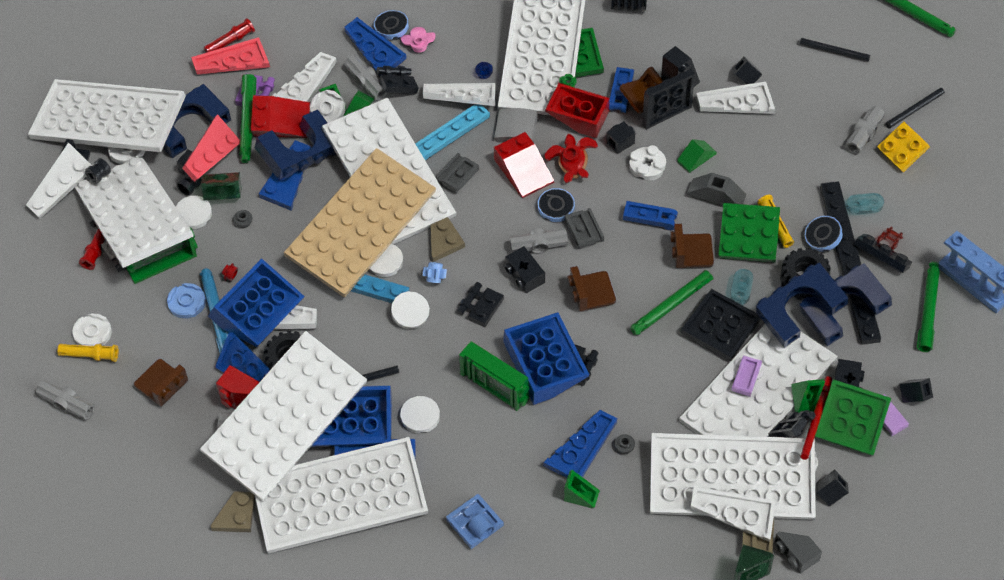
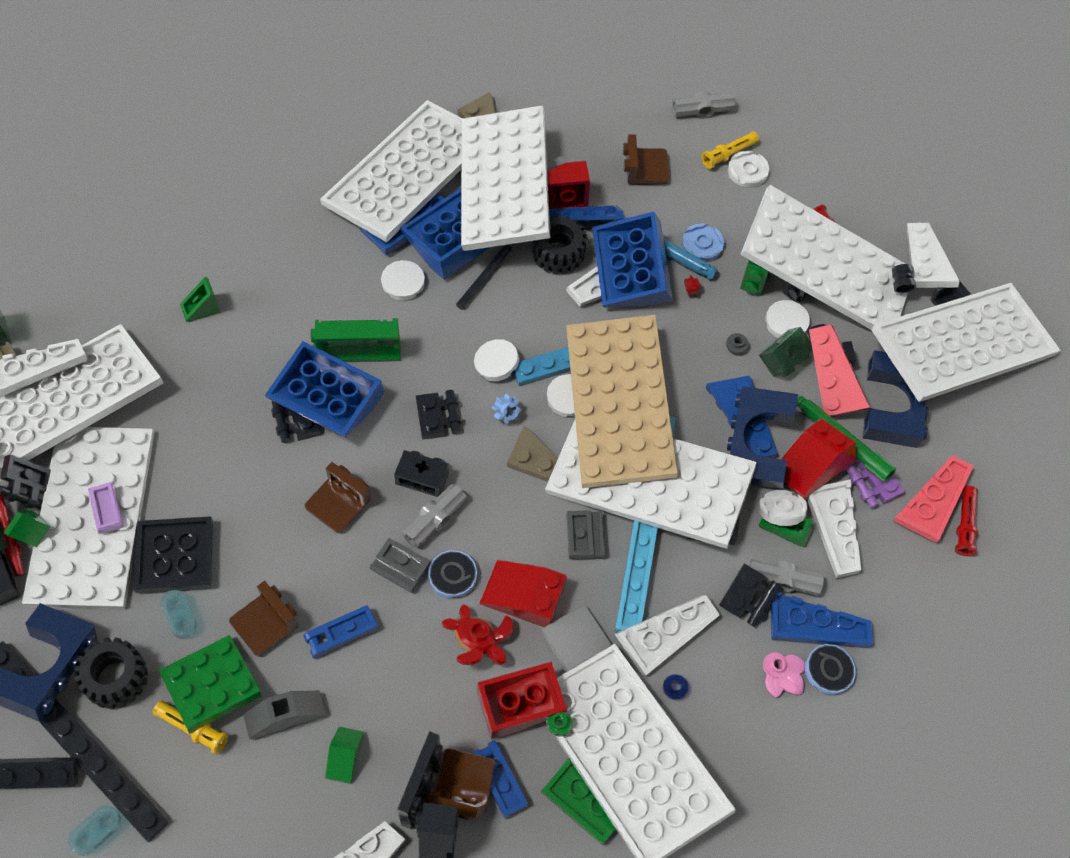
camera: 135 degrees right, 5 degrees up
green slope [344,90,374,116] -> none
medium blue plate [446,494,504,549] -> none
blue wing [543,410,618,478] -> none
black brick [606,121,636,154] -> none
dark grey plate [615,434,635,454] -> none
white plate [629,145,666,181] -> none
green piece [630,270,714,335] -> none
dark blue arch [756,262,848,348] -> none
black tile [805,216,843,252] -> none
clear red piece [877,226,903,250] -> none

